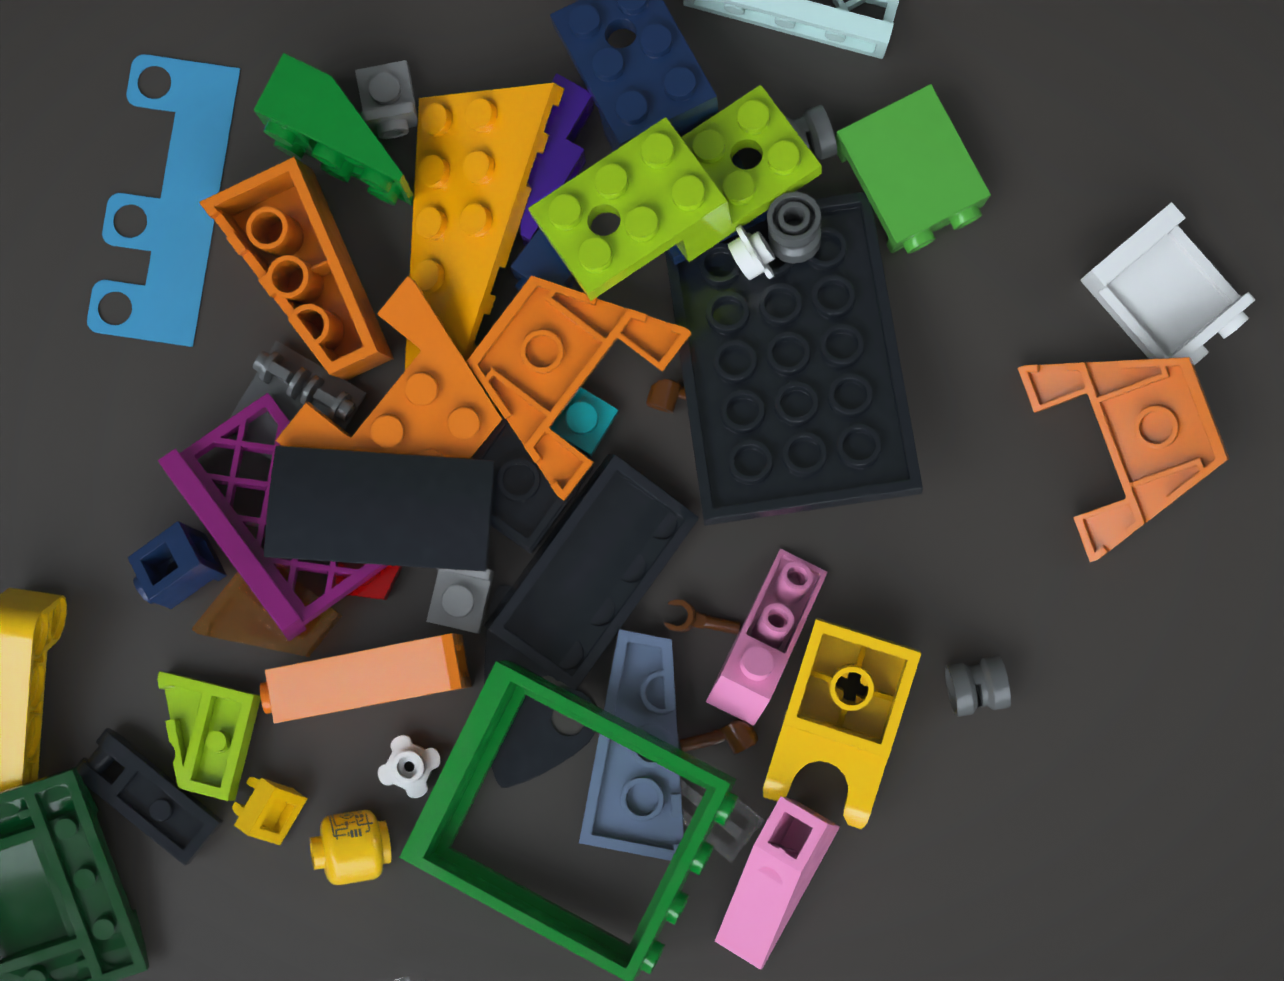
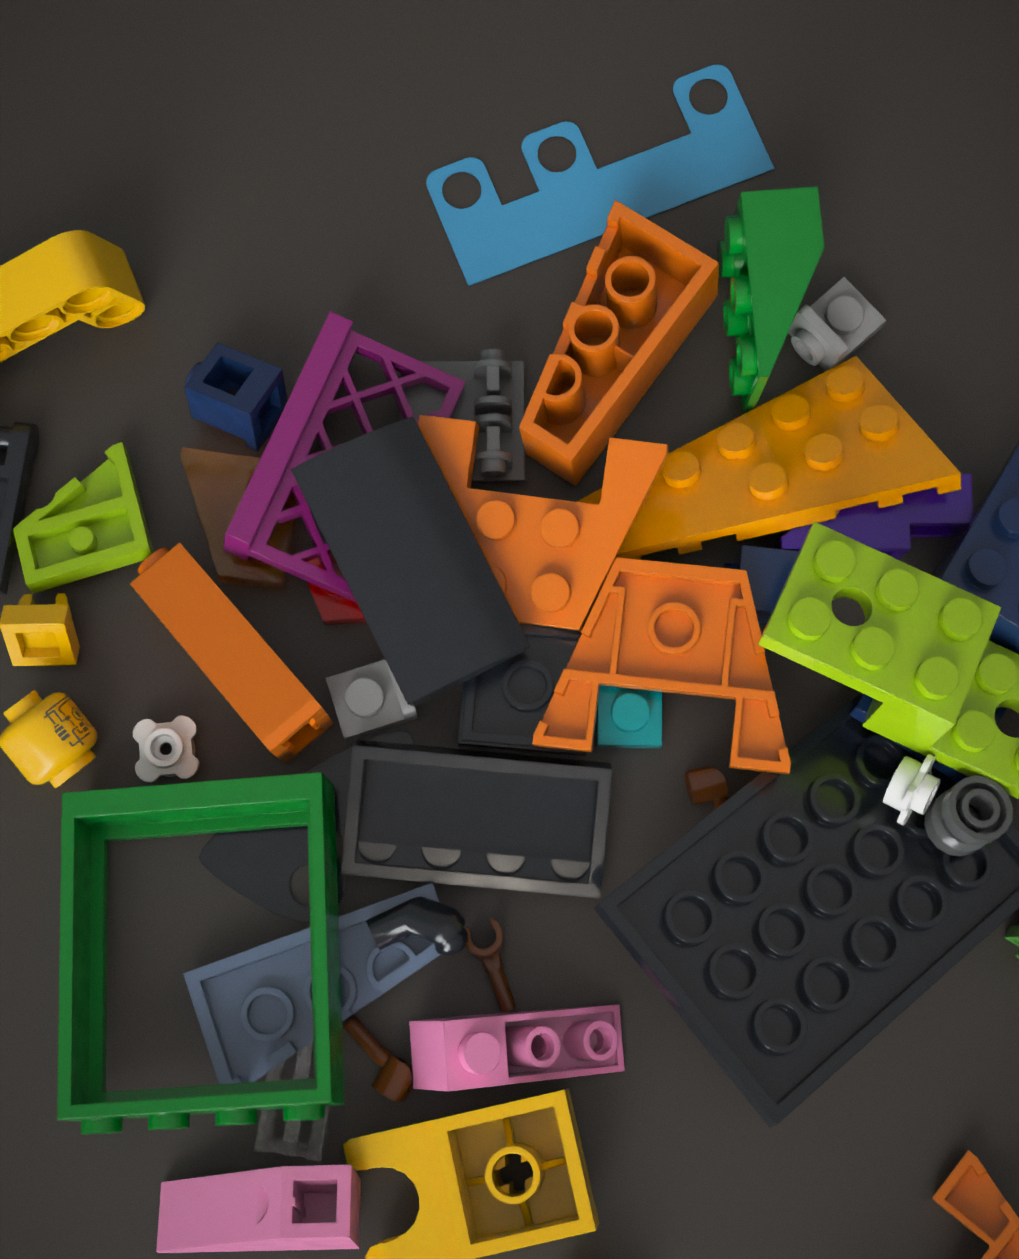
camera: 55 degrees right, 5 degrees down
none -> black arm [366,896,468,956]

